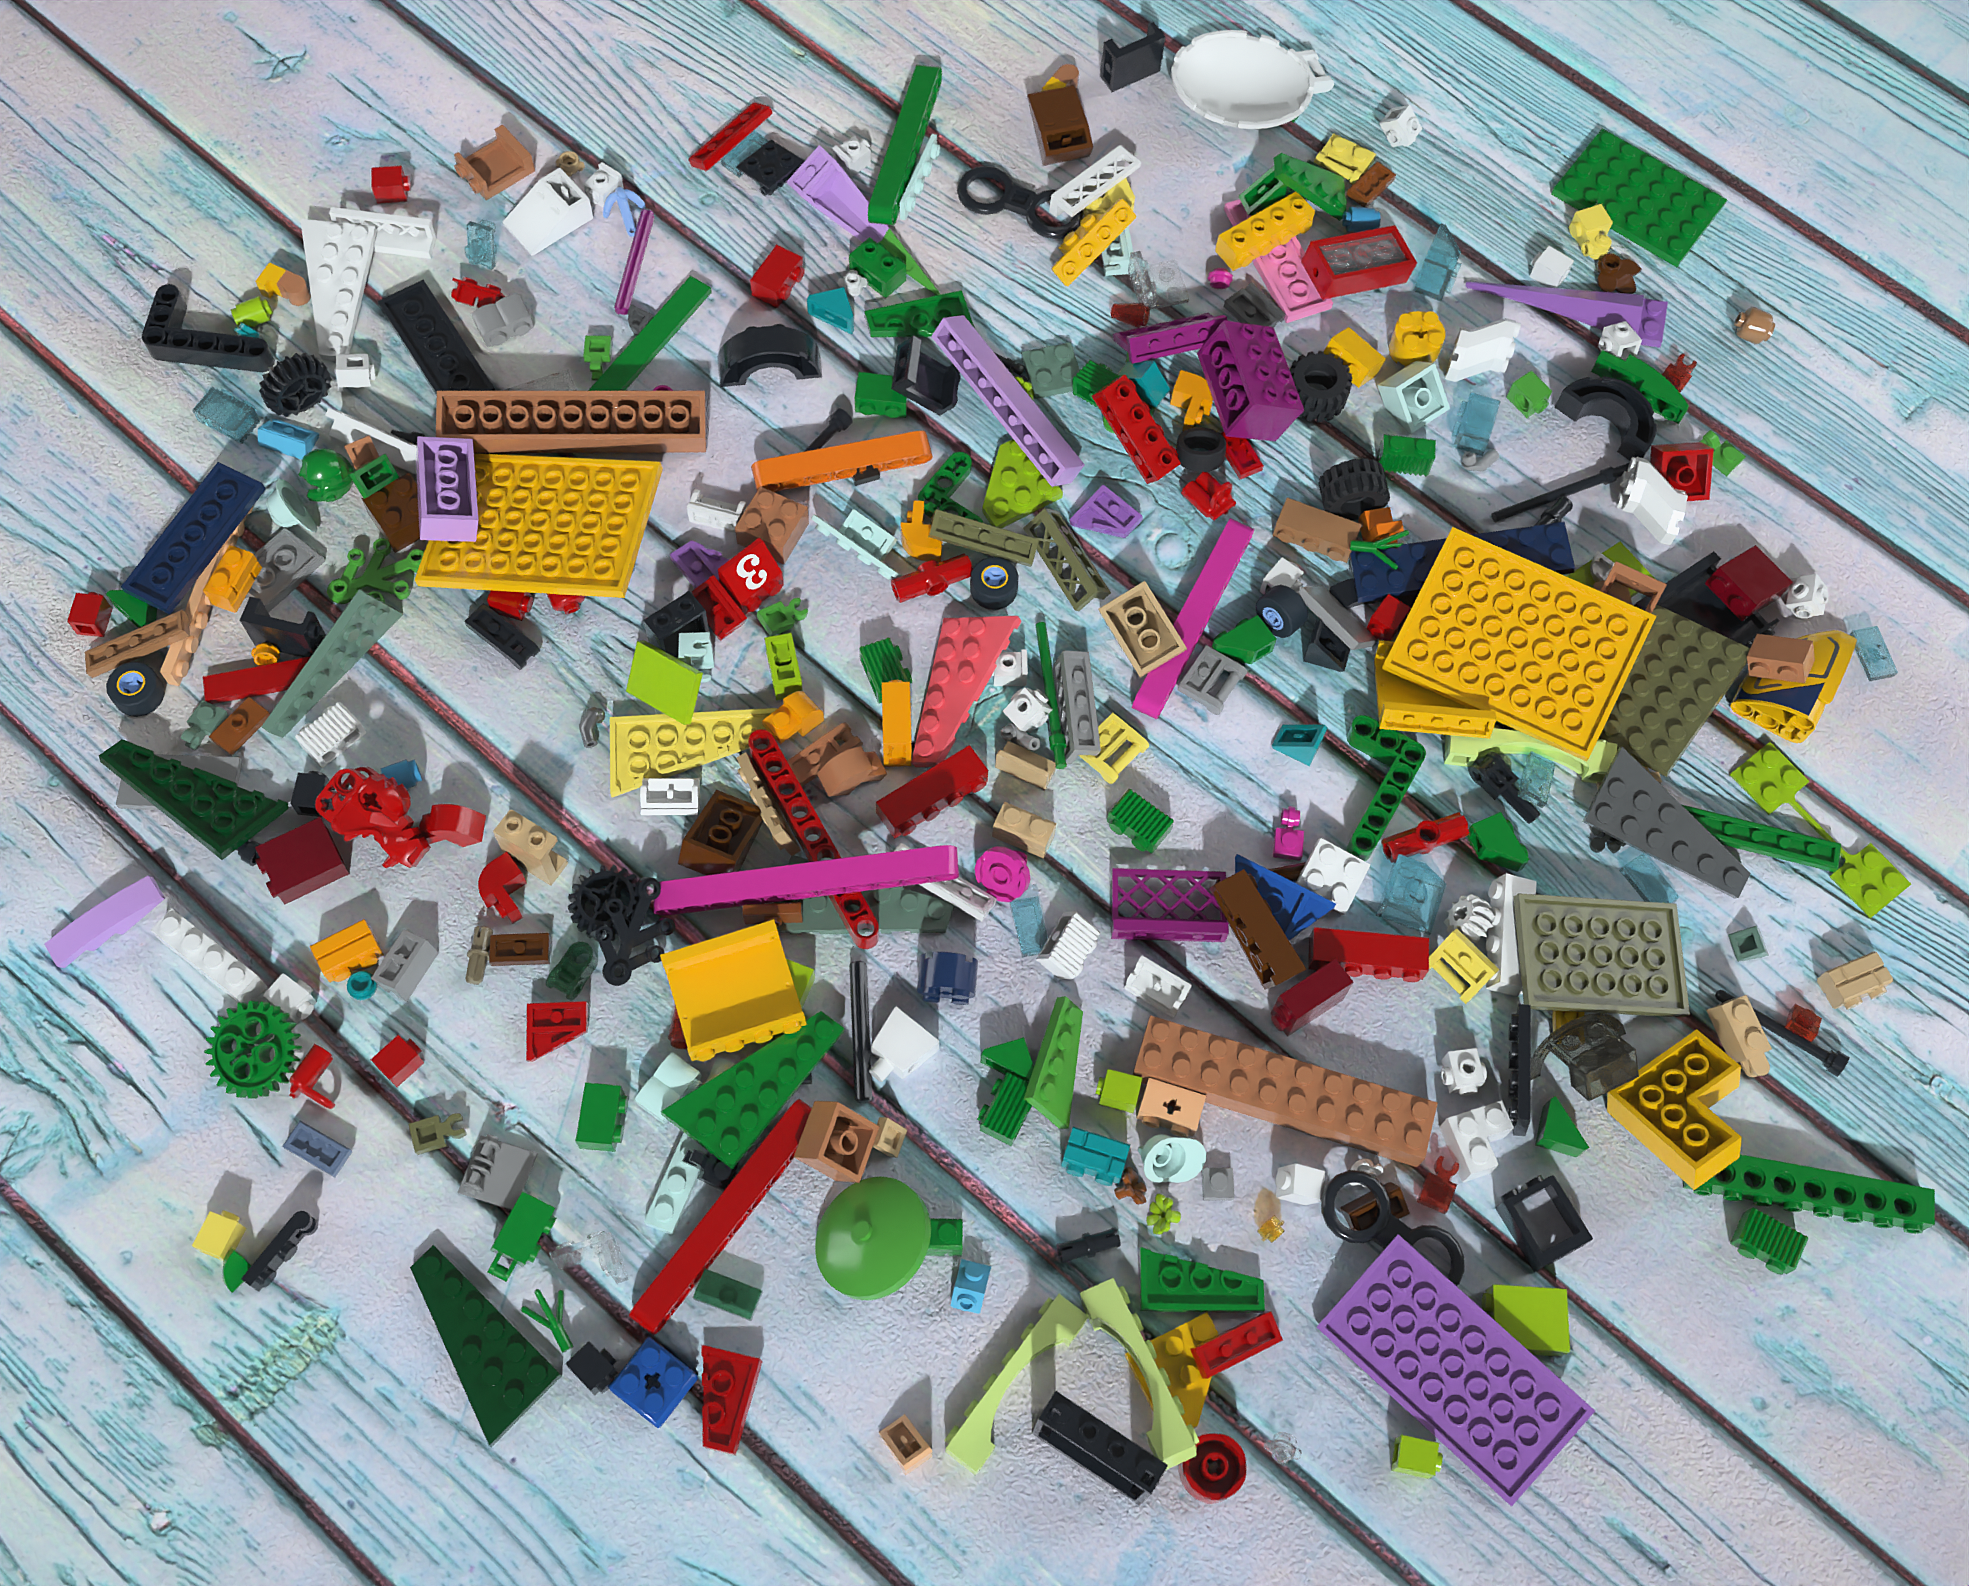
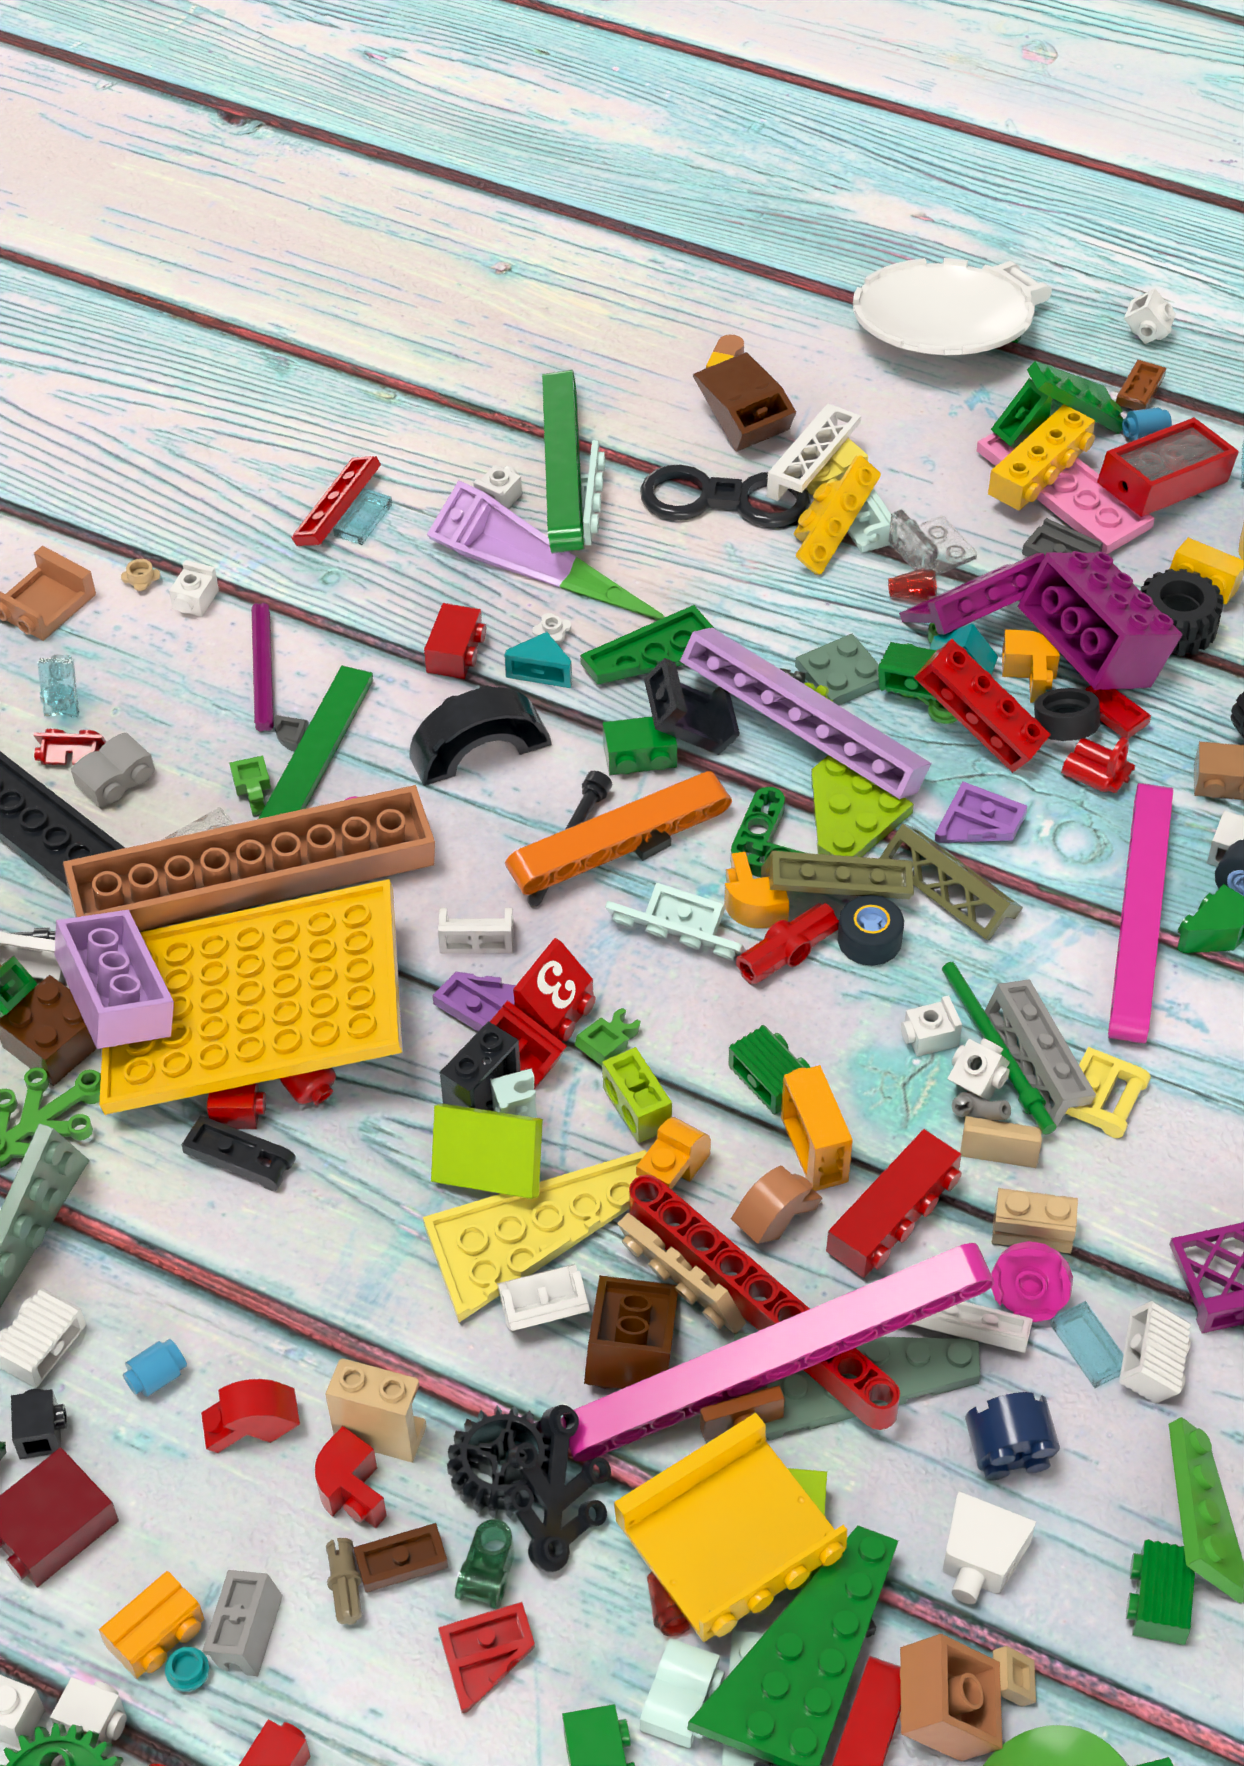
camera: 10 degrees left, 15 degrees down
red animal [315,766,431,868] -> none
white slope [503,168,593,256] -> none
flat silver arm [579,707,605,748] -> none
light blue piece [603,187,646,237] -> none
nougat brick [735,486,809,564] -> none
black hinge [736,140,805,196] -> none
nougat plate [787,722,863,787] -> none
green brick [849,237,906,298] -> none
black axle [849,961,872,1103] -> none
coral wing [911,616,1022,767] -> none
green slope [980,1037,1034,1083] -> none
tan slope [1098,581,1187,678] -> none
black panel [1100,22,1166,92] -> none
green brick [1107,789,1174,854] -> none
light grey plate [1178,645,1247,715] -> none
dark pink plate [1208,268,1233,289] -> none
light yellow plate [1313,133,1376,185] -> none

